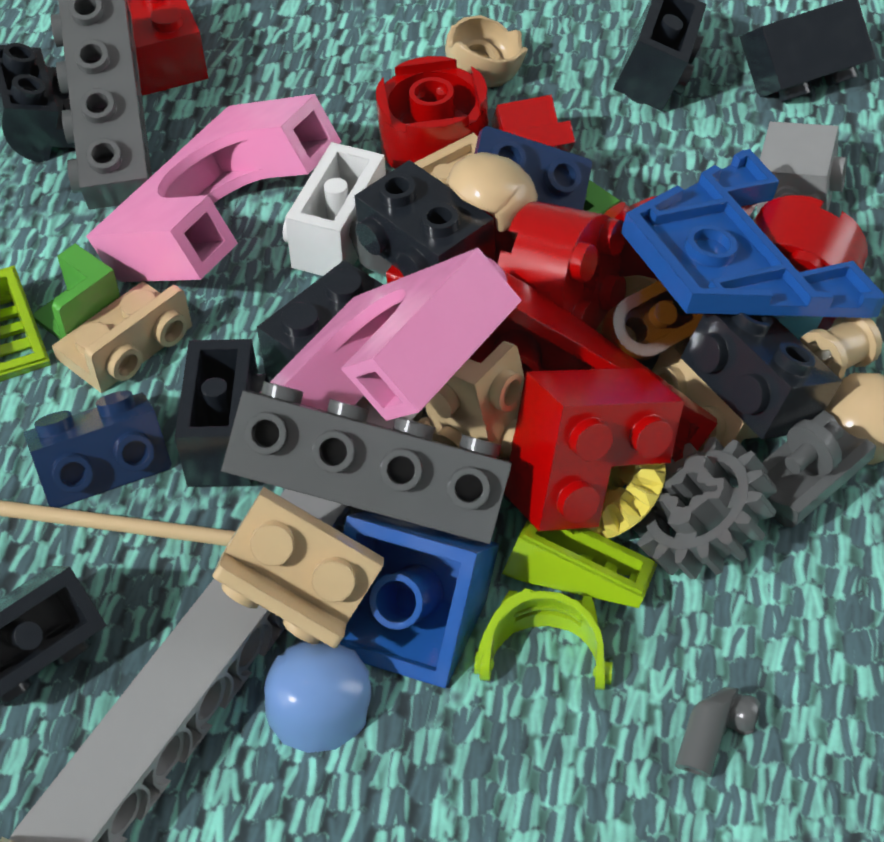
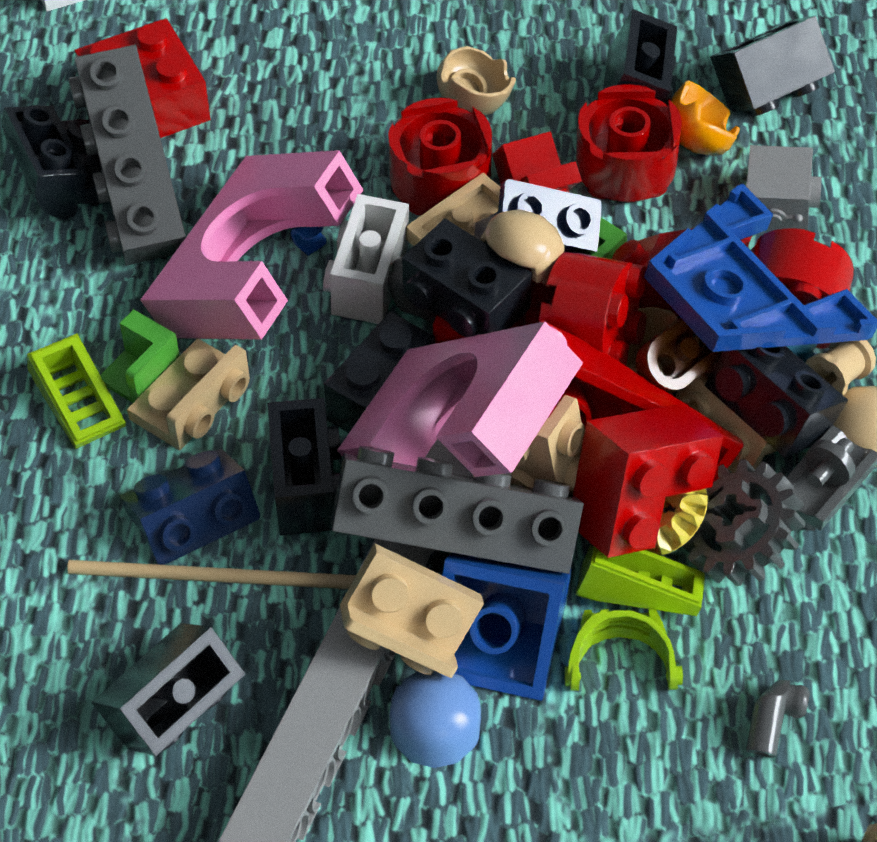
camera: 10 degrees left, 5 degrees up
none -> blue hand [290,226,327,256]
none -> red brick [575,84,682,202]
none -> light orange hair [670,80,740,156]

